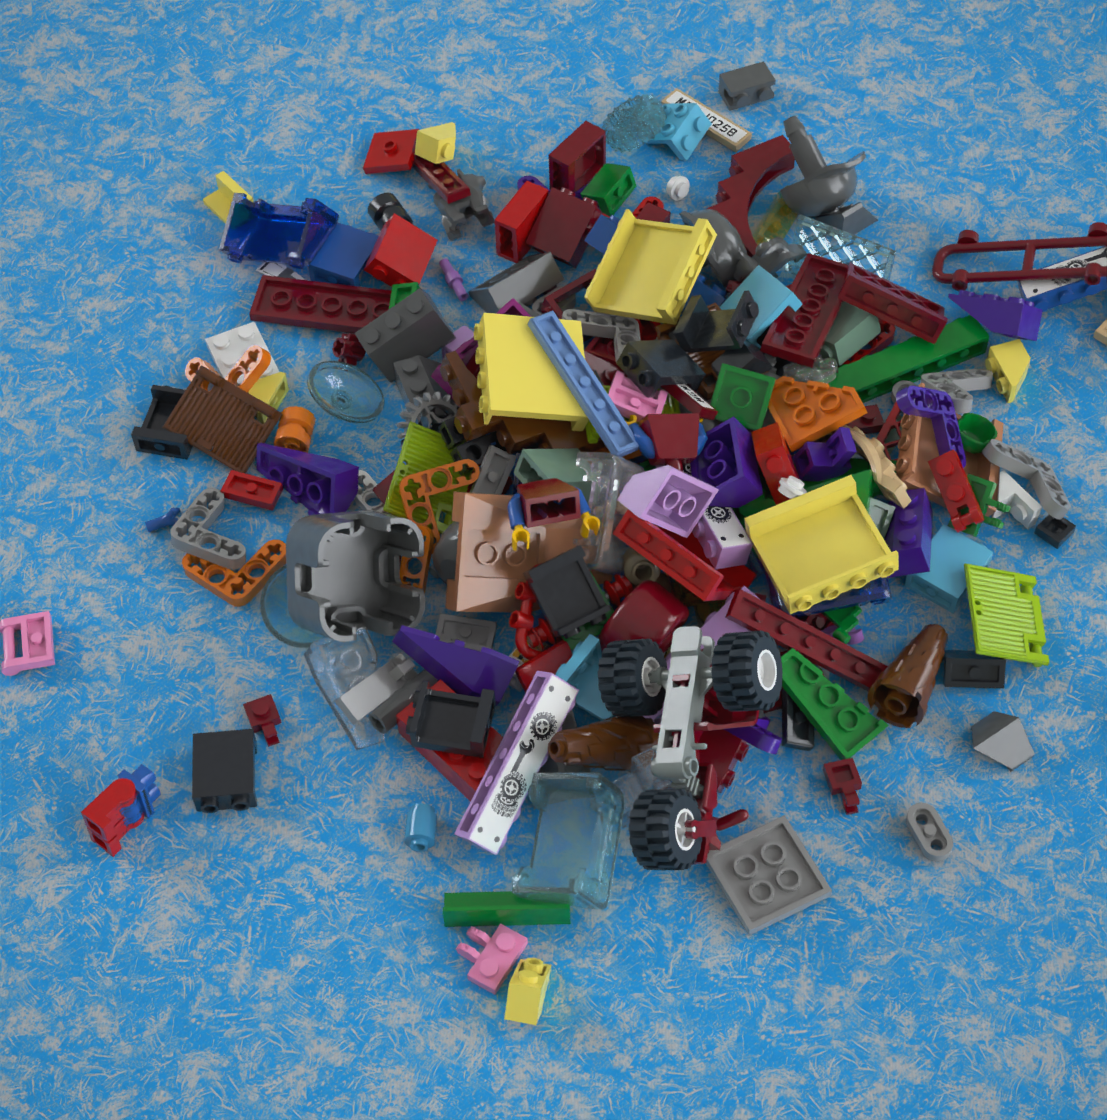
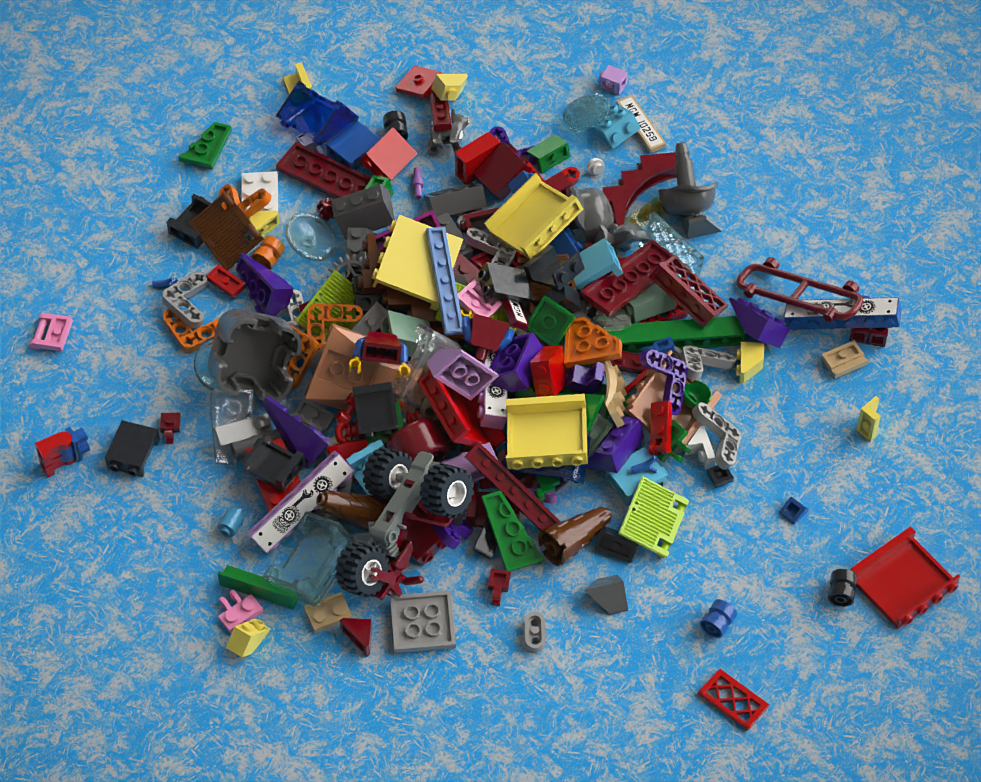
camera: 20 degrees right, 0 degrees up
dark red window [549,121,606,192] -> none
dark grey brick [718,61,776,111] -> none
white plate [778,476,807,499] -> none
none -> green wing [178,122,232,169]
none -> tan plate [304,592,353,633]
none -> dark red slope [340,618,372,657]
none -> lavender brick [599,65,628,95]
none -> blue bar [631,455,658,474]
none -> blue plate [641,336,675,359]

